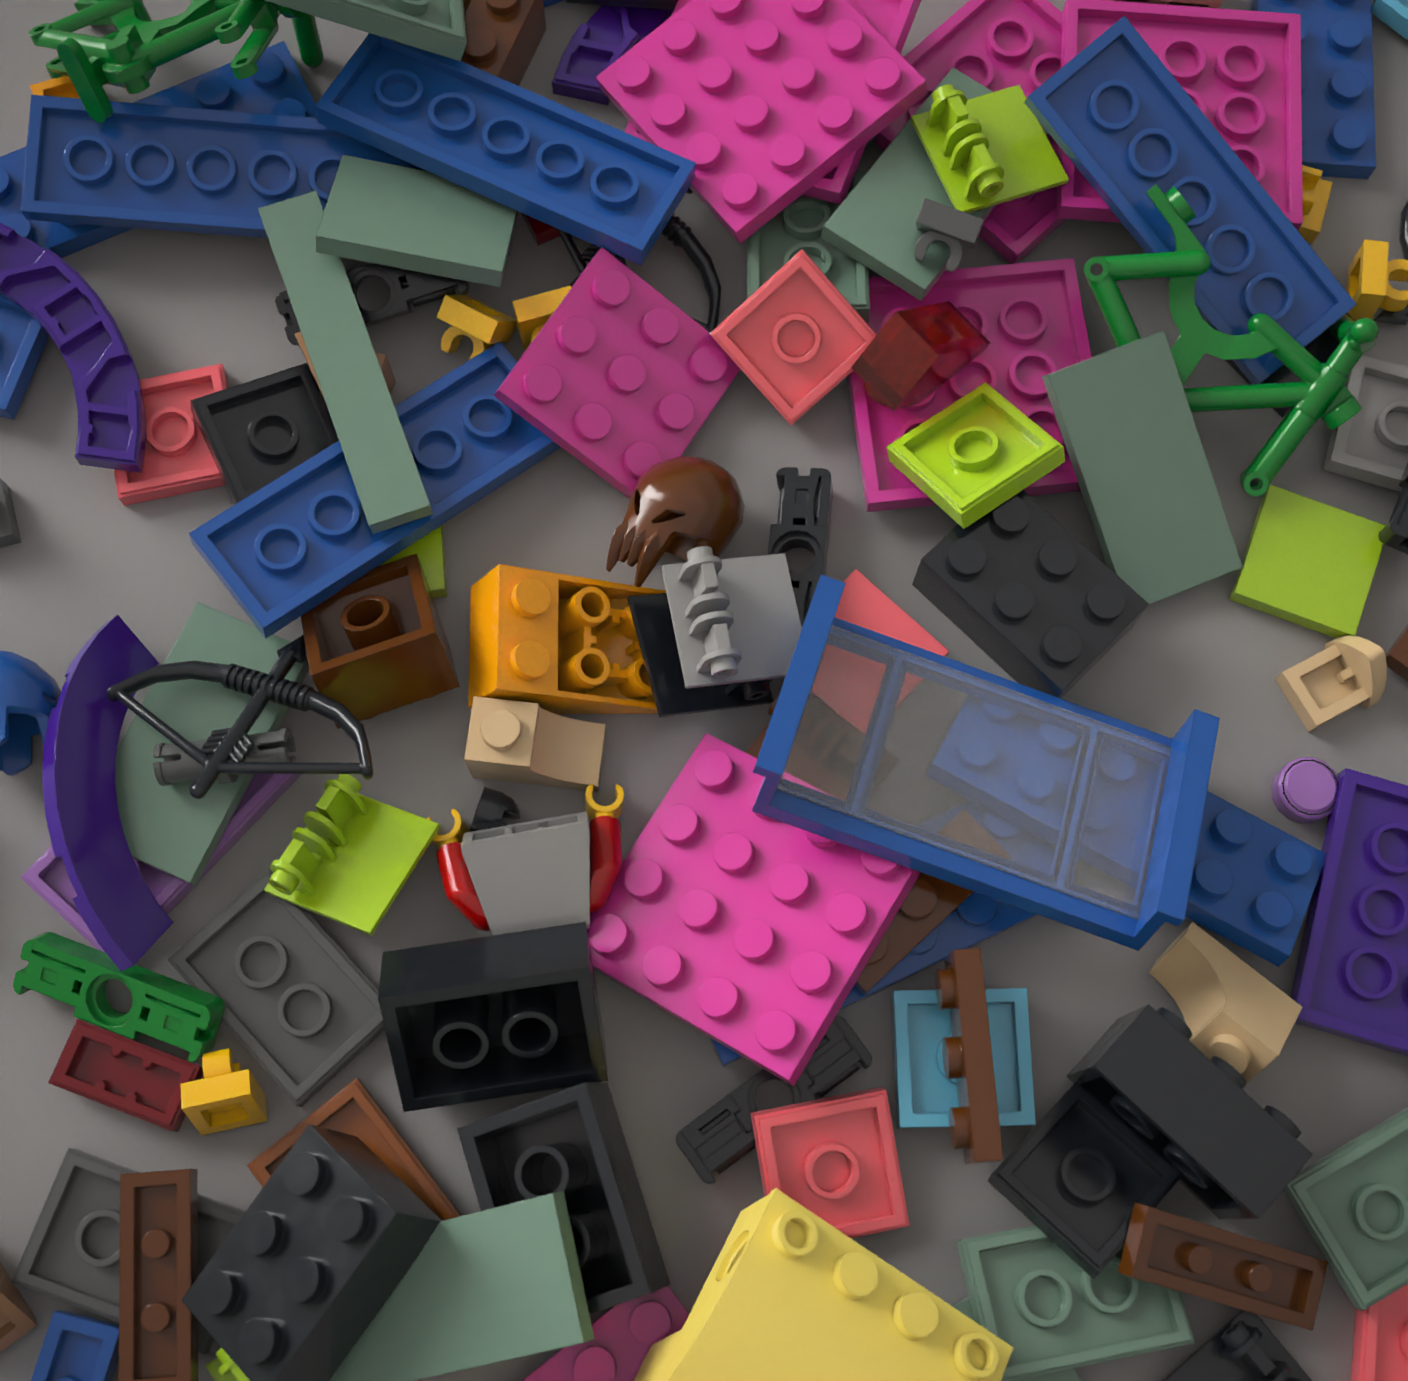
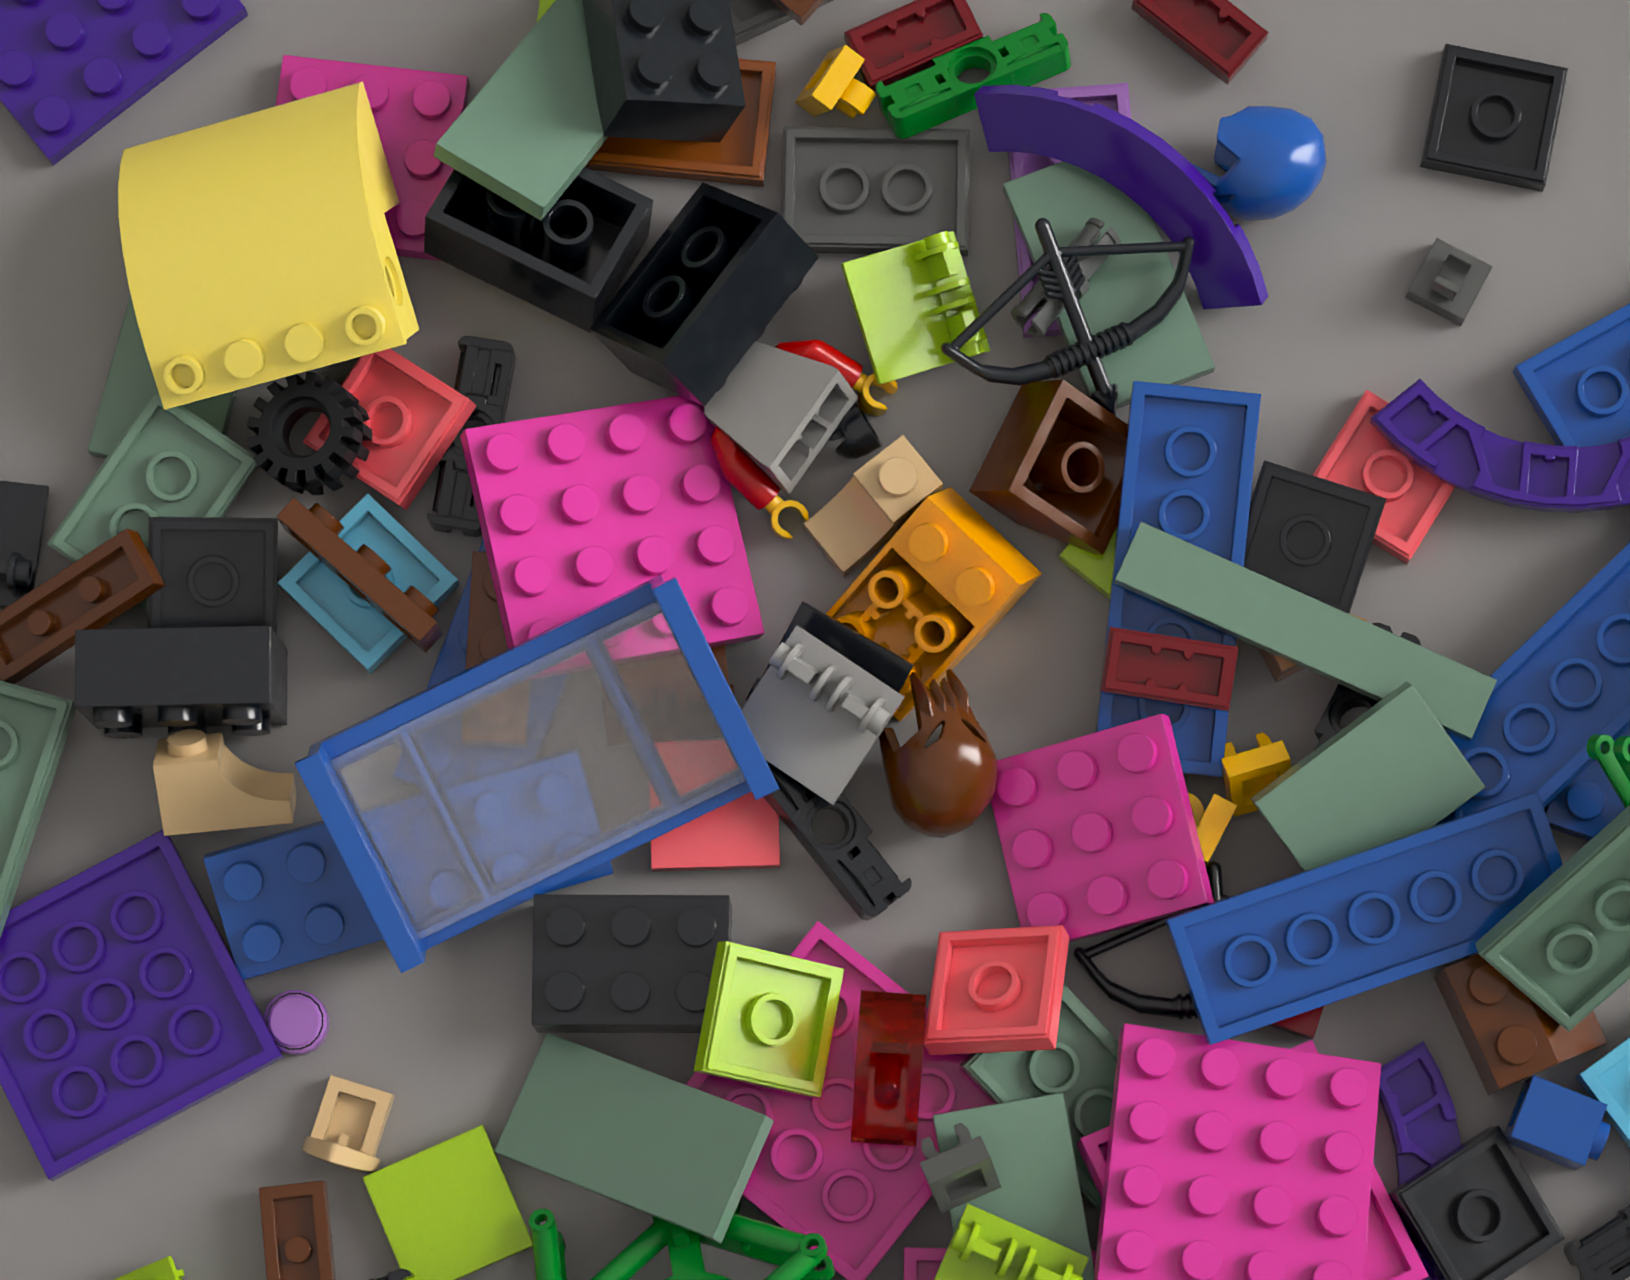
camera: 140 degrees right, 5 degrees up
none -> black tyre [247,372,372,495]
none -> dark red plate [1099,627,1239,711]

